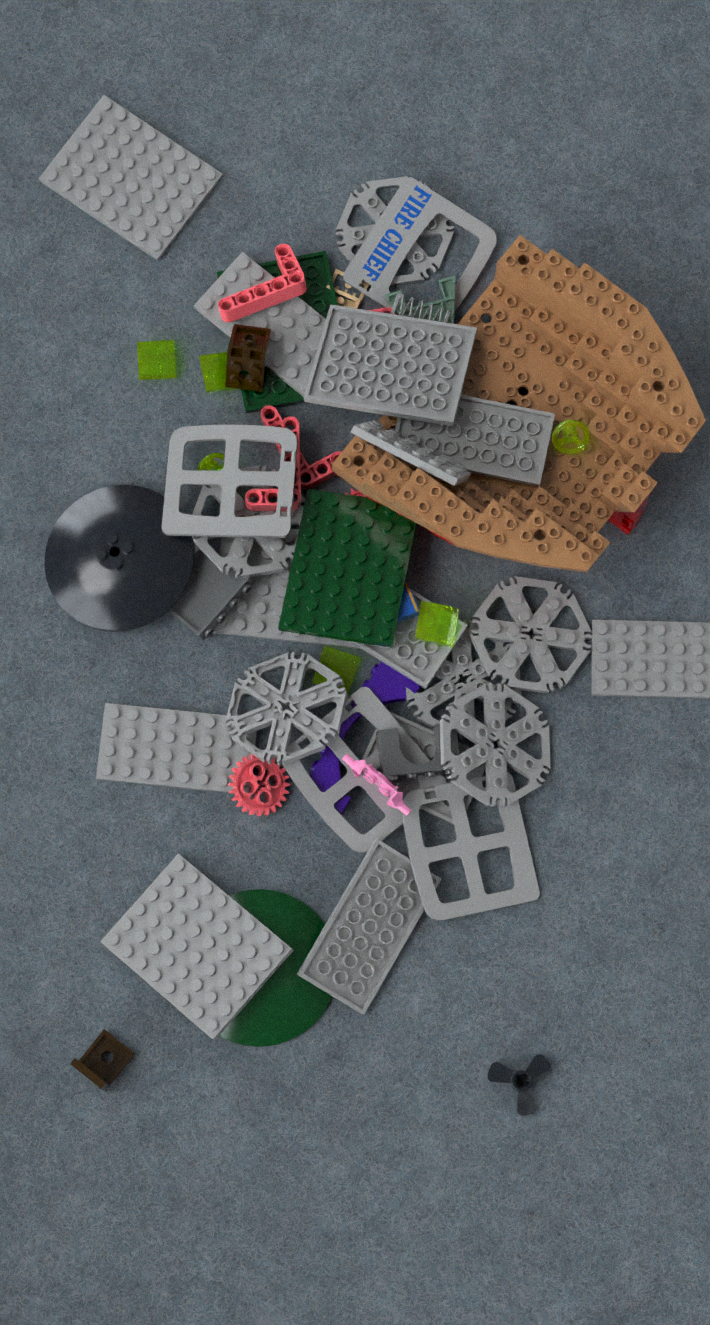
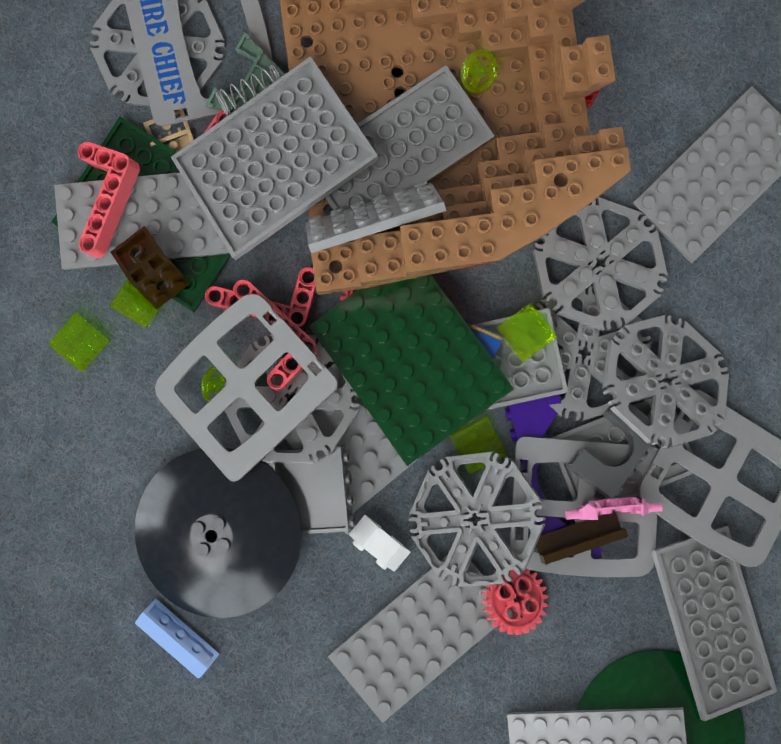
camera: 40 degrees left, 10 degrees up
none -> light blue panel [135,598,220,678]
none -> white brick [349,515,411,572]
none -> dark brown panel [536,511,628,564]

